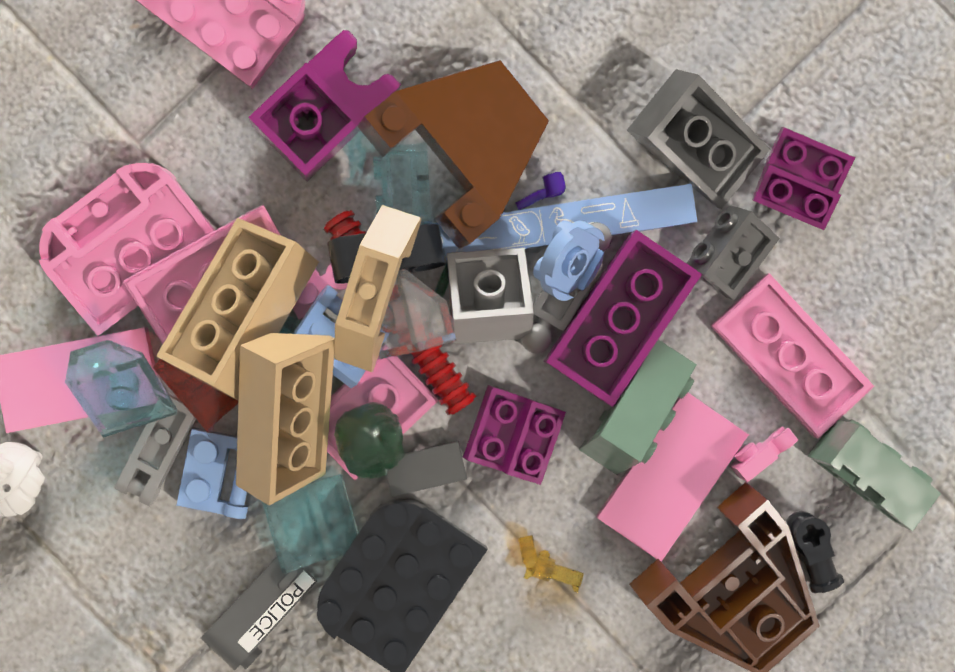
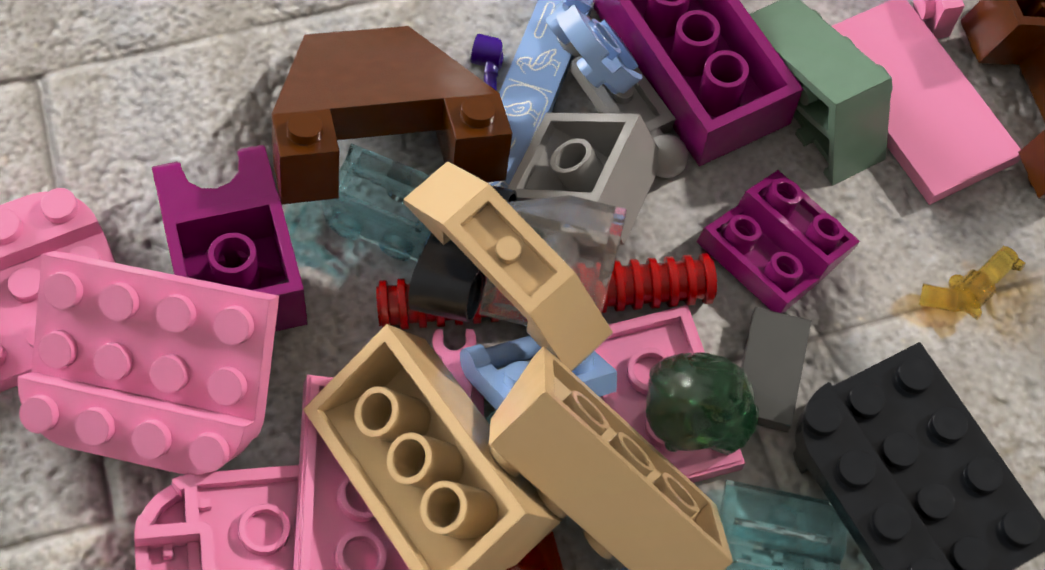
camera: 65 degrees left, 25 degrees down
none -> bright pink plate [18,251,279,475]

